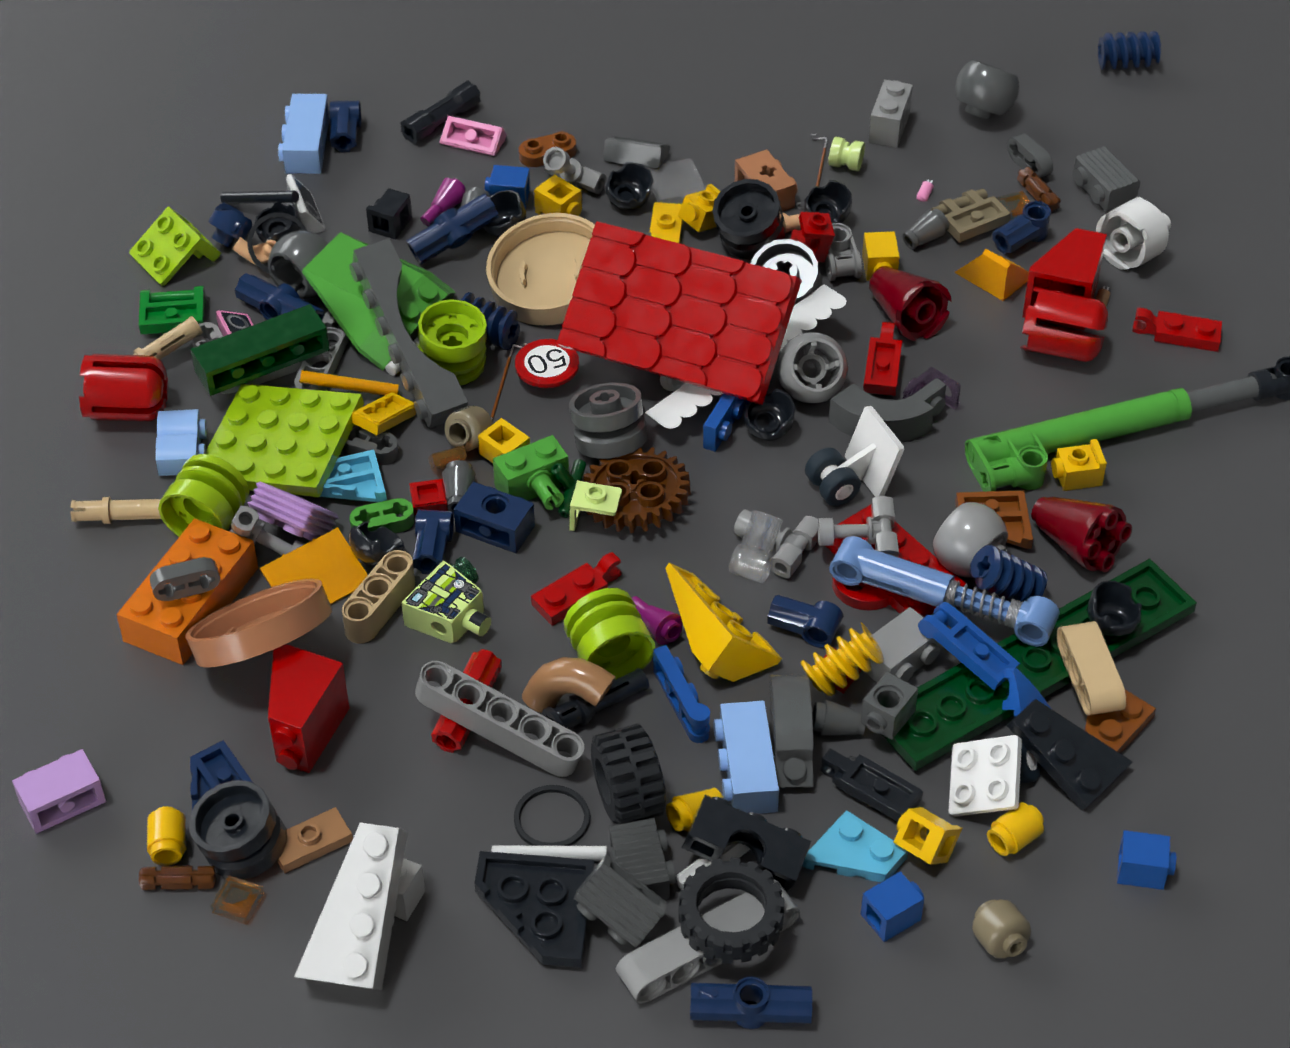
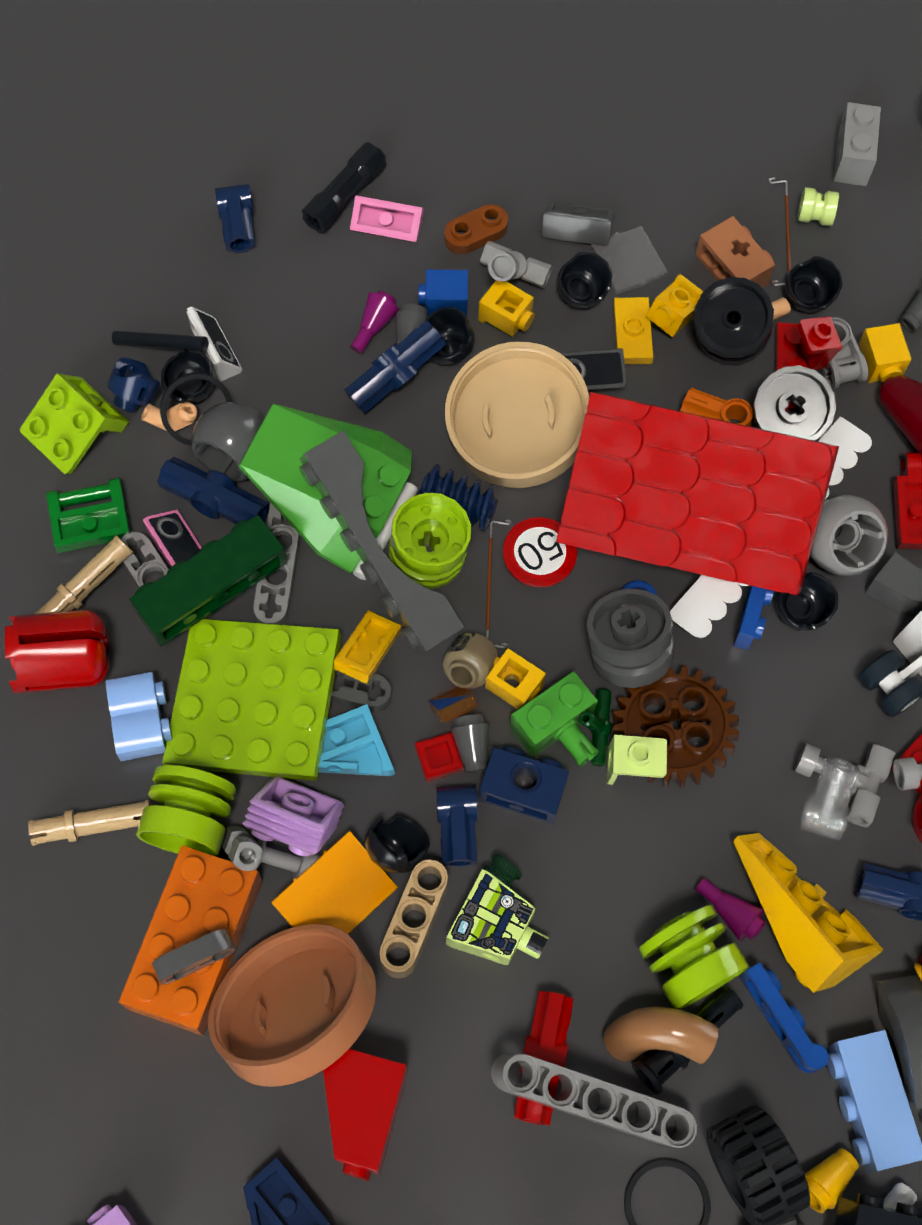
camera: 10 degrees left, 20 degrees up
light blue brick [278,94,330,174] -> none
light orange bar [300,370,399,396] -> none
bright green beam [350,498,415,533] -> none
black brick [366,188,412,240] -> none
red plate [531,552,622,626] -> none
bright pink piece [916,179,934,202] -> none

